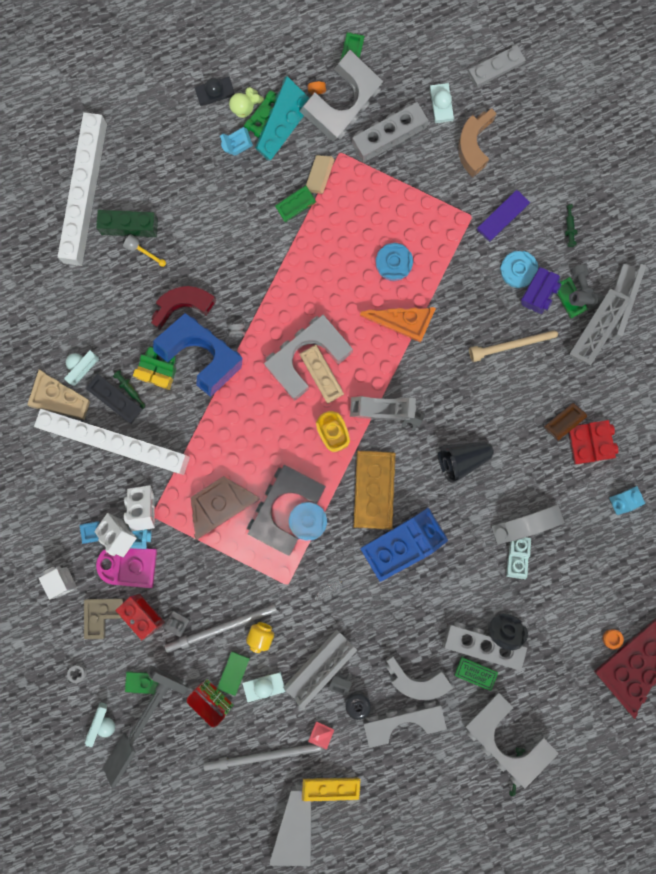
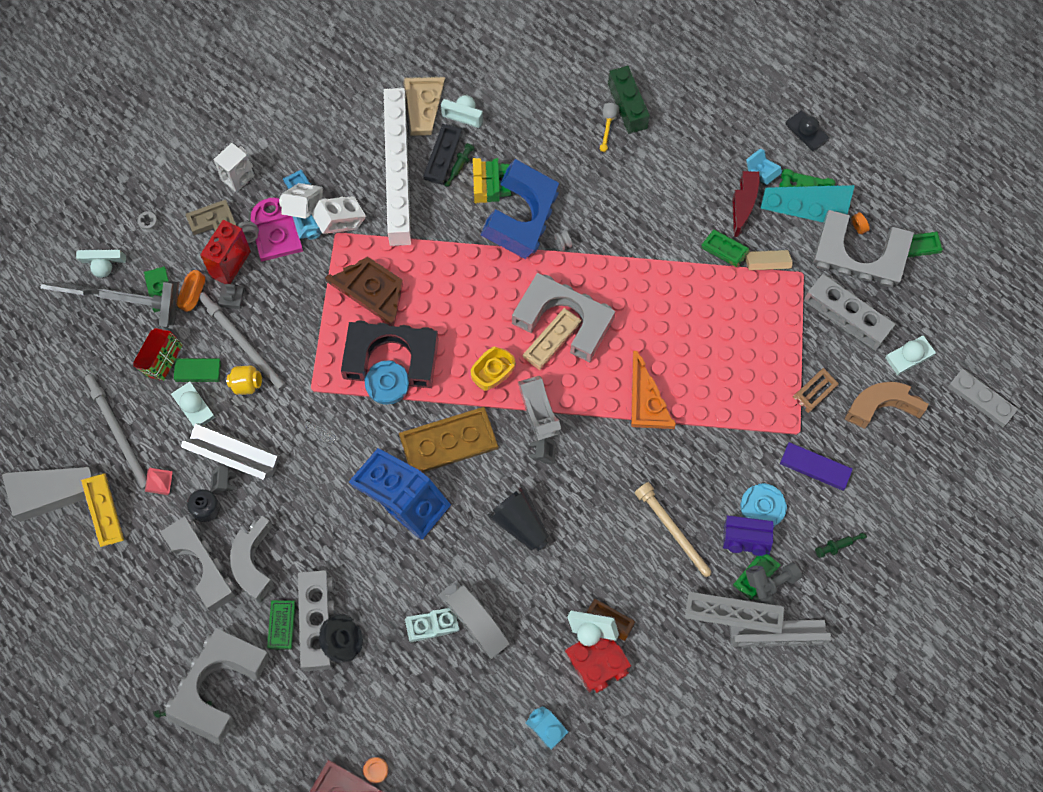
camera: 65 degrees right, 15 degrees down
white brick [58,112,107,266] -> none
dark red arch [151,286,217,330] -> none
yellowish green piece [229,87,264,118] -> none
dark azure tile [375,243,413,281] -> none
none -> orange tile [177,270,205,312]
none -> light grey plate [238,220,259,243]
none -> light aqua tile [568,611,619,646]
none -> dark red slope [732,171,760,237]
none -> medium nougat tile [793,368,839,413]

